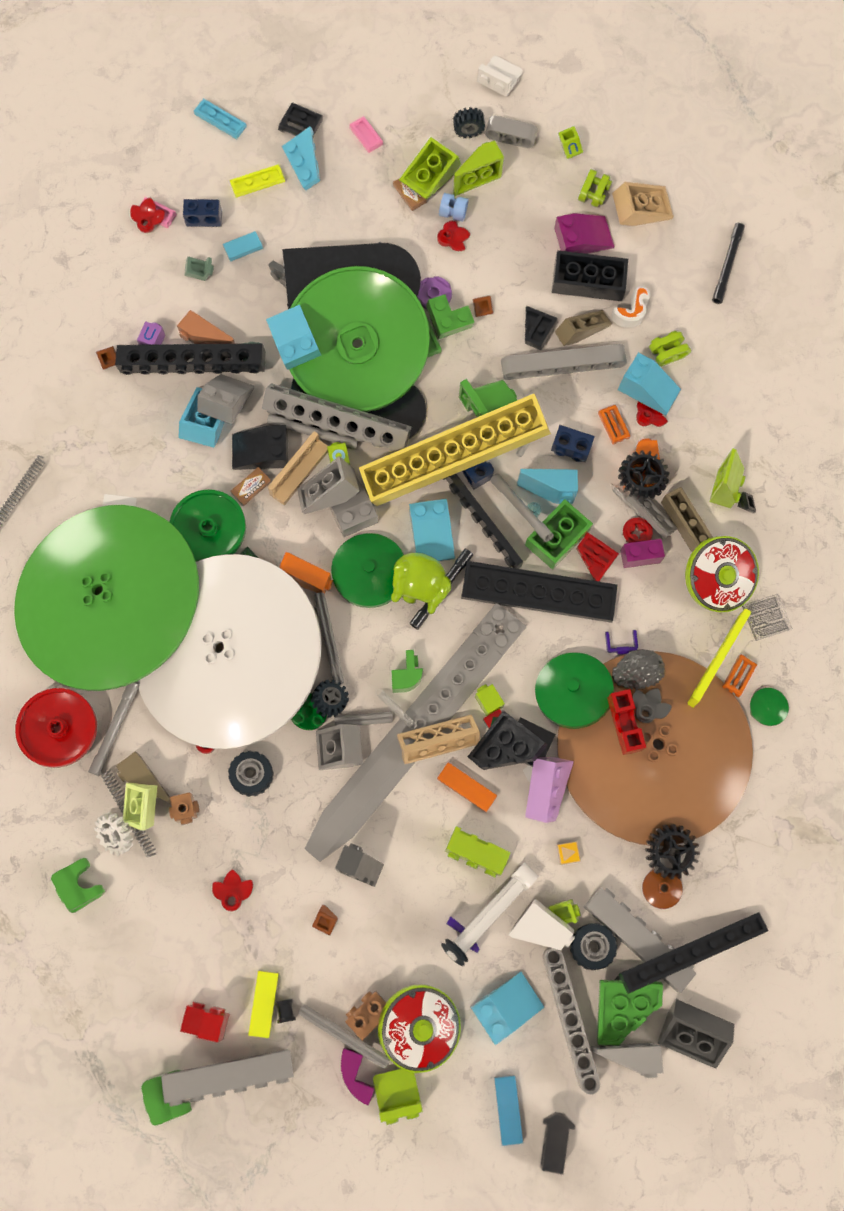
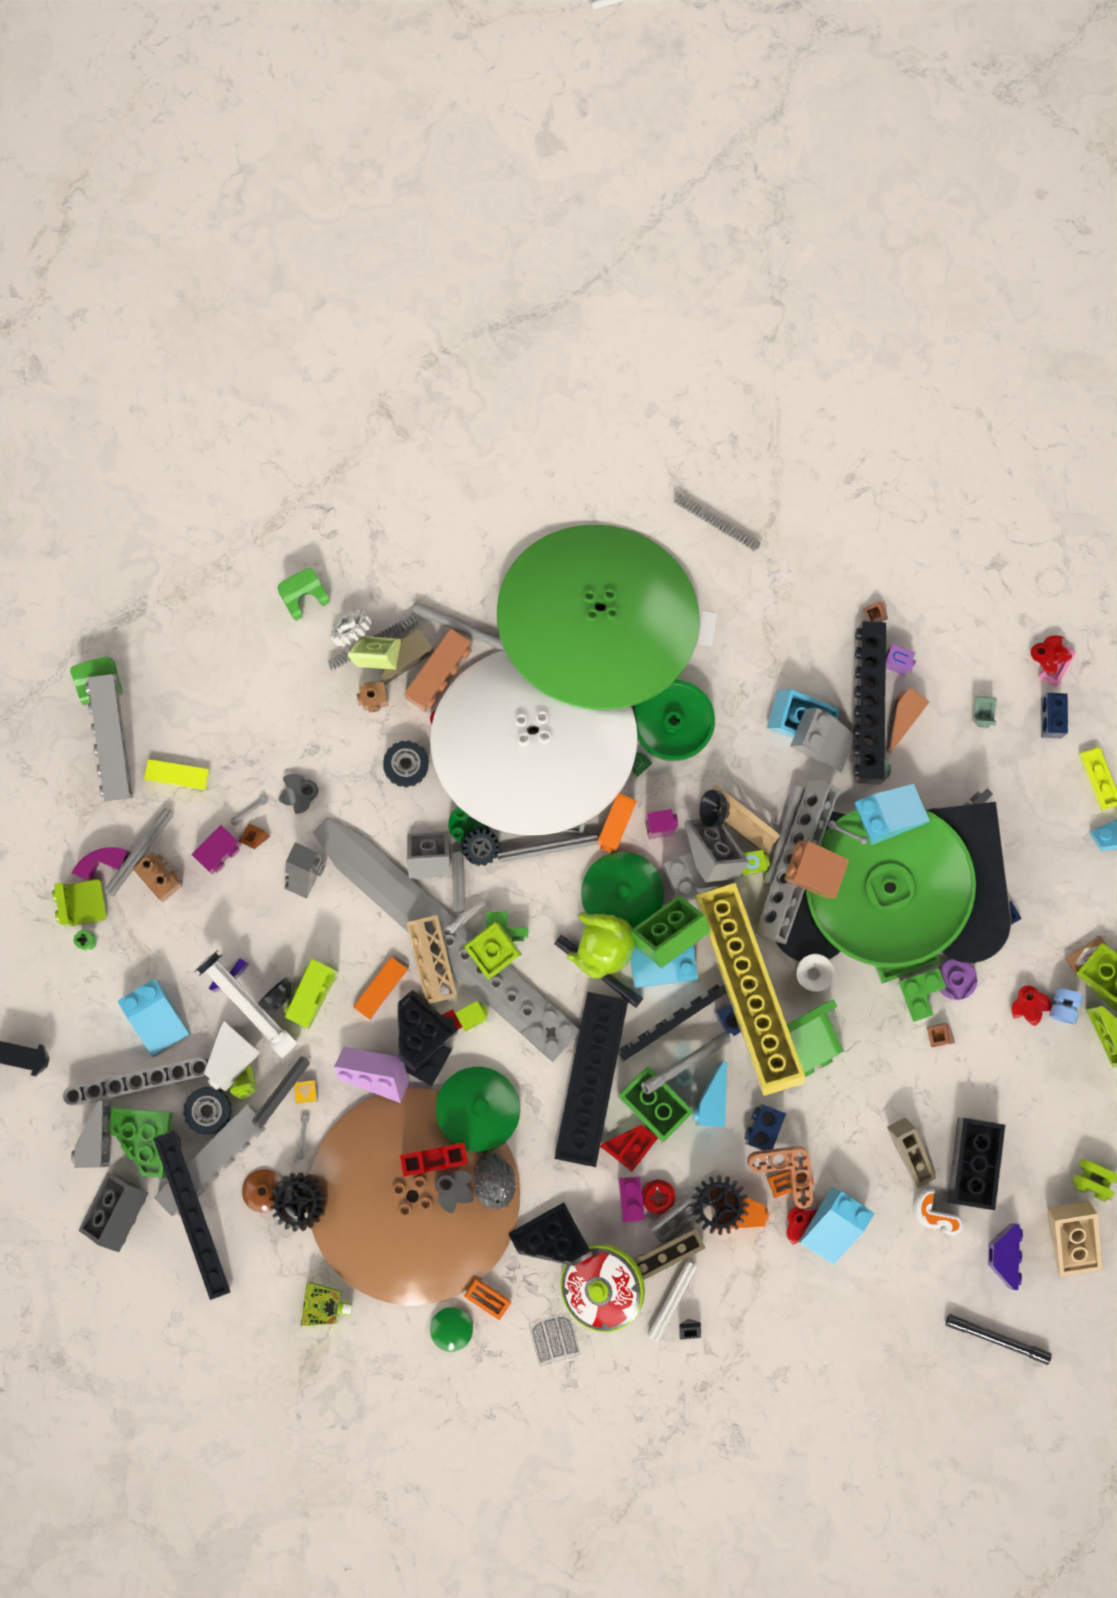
camera: 90 degrees right, 5 degrees up
red dish [15,688,97,768] -> none
red brick [180,1002,230,1043] -> none
red plate [212,870,253,911] -> none
medium azure tile [223,231,263,262] -> none
tile [230,467,271,506] -> none
black slope [232,425,288,470] -> none
black bush [275,999,296,1024] -> none
dish [378,984,461,1073] -> none
dark azure tile [494,1075,523,1146] -> none
light grey beam [501,344,627,380] -> none
black wing [525,306,558,350] -> none
magenta slope [554,213,614,254] -> none
dark purple piece [605,630,638,655] -> none
lime brick [649,331,691,367] -> none
neon yellow tile [687,609,751,708] -> none
lime slope [709,448,745,508] -> none
none -> bright green bush [73,930,97,951]
none -> magenta brick [191,825,241,874]
none -> light grey hinge [231,796,267,825]
none -> dark grey axle [252,1056,310,1128]
none -> black piece [258,977,291,1010]
none -> dark grey plate [278,774,319,814]
none -> light grey hinge [296,1115,309,1160]
none -> torso [301,1282,353,1326]
none -> nougat brick [404,628,472,712]
none -> lime tile [464,921,522,980]
none -> black plate [508,1202,593,1266]
none -> bright green brick [631,895,710,968]
none -> magenta brick [645,809,678,840]
none -> white axle [648,1261,697,1341]
none -> black piece [699,790,730,828]
none -> nougat beam [747,1146,813,1209]
none -> nougat brick [784,841,849,899]
none -> white piece [796,954,835,992]
none -> light grey hinge [828,821,868,844]
none -> dark purple slope [988,1223,1023,1290]

